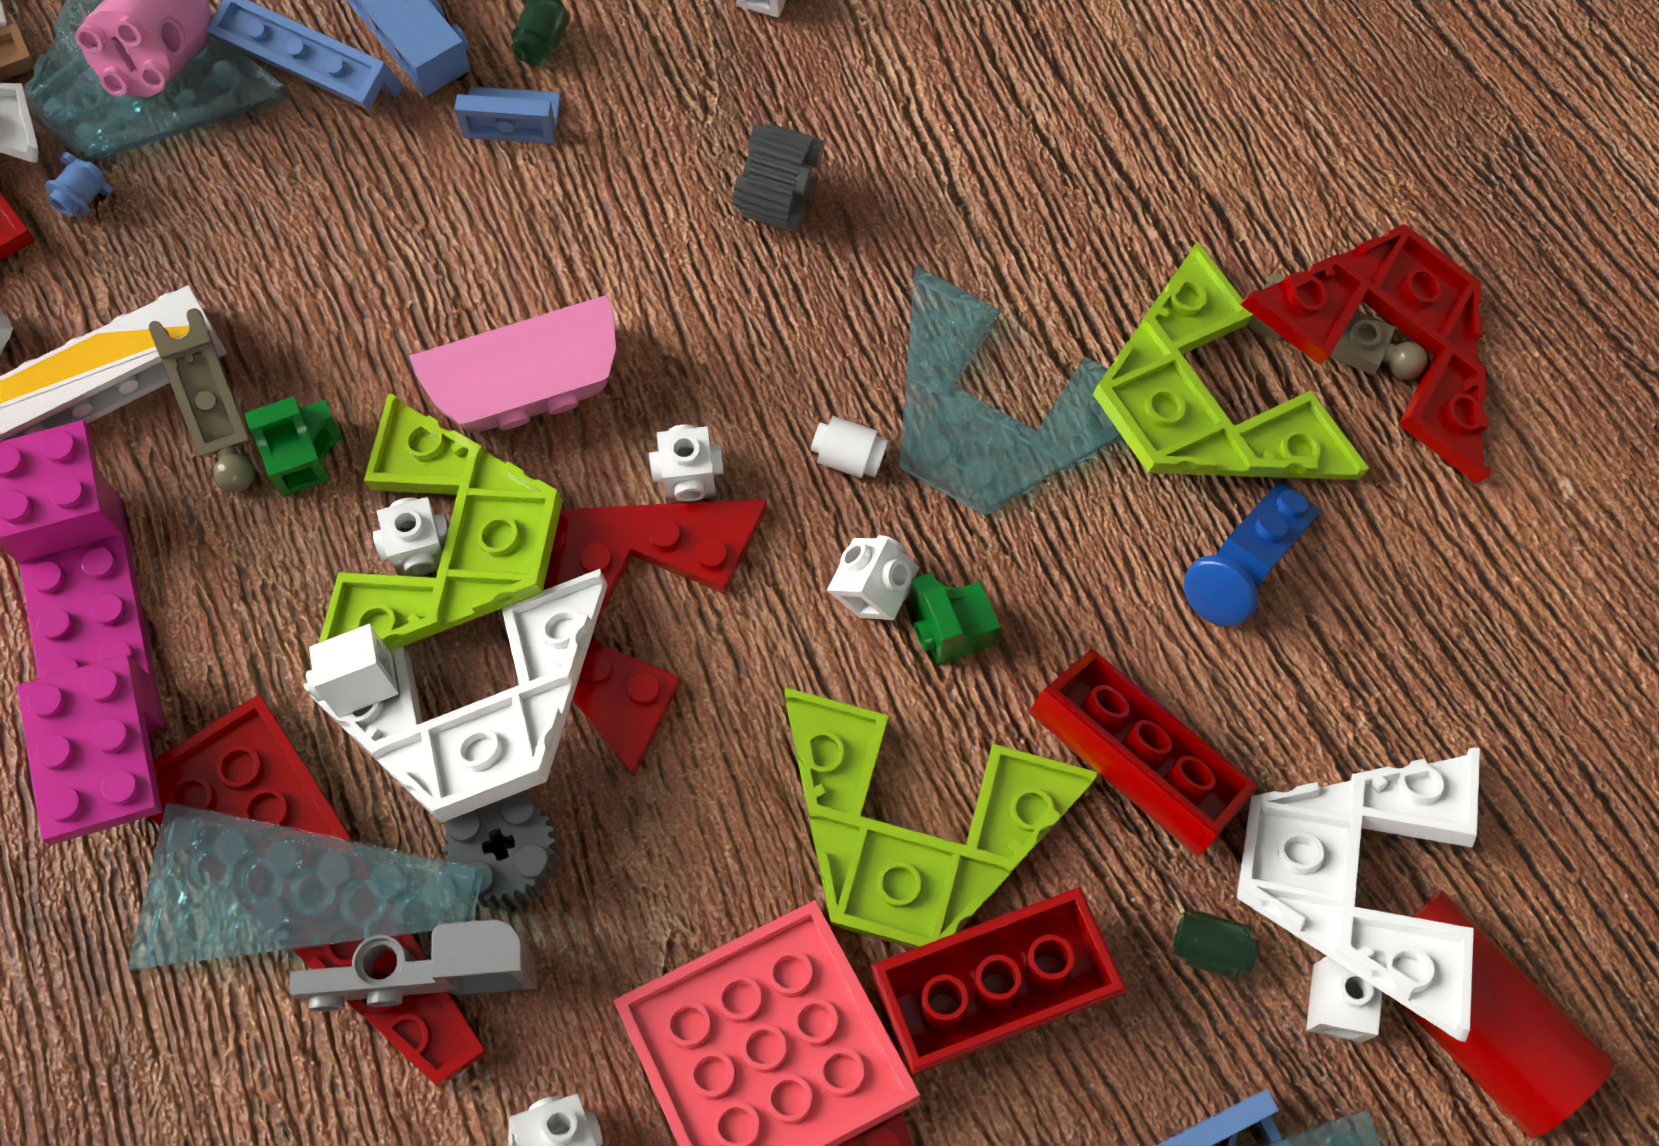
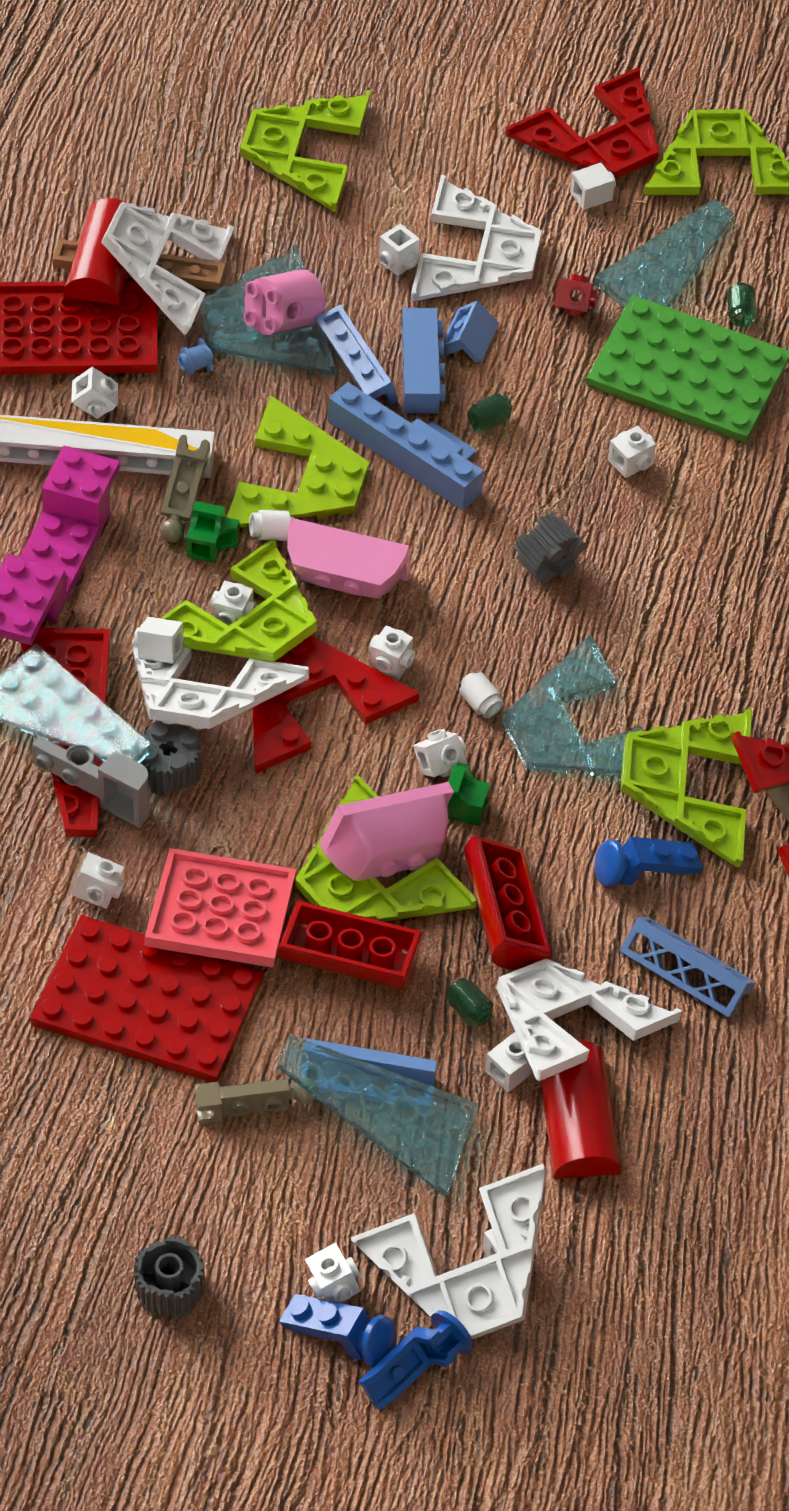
camera: 35 degrees right, 15 degrees down
none -> lime wing [227,396,369,528]
none -> white brick [249,510,294,541]
none -> bright pink windscreen [320,782,454,881]
none -> medium blue brick [328,382,484,510]
none -> medium blue fence [620,917,756,1017]

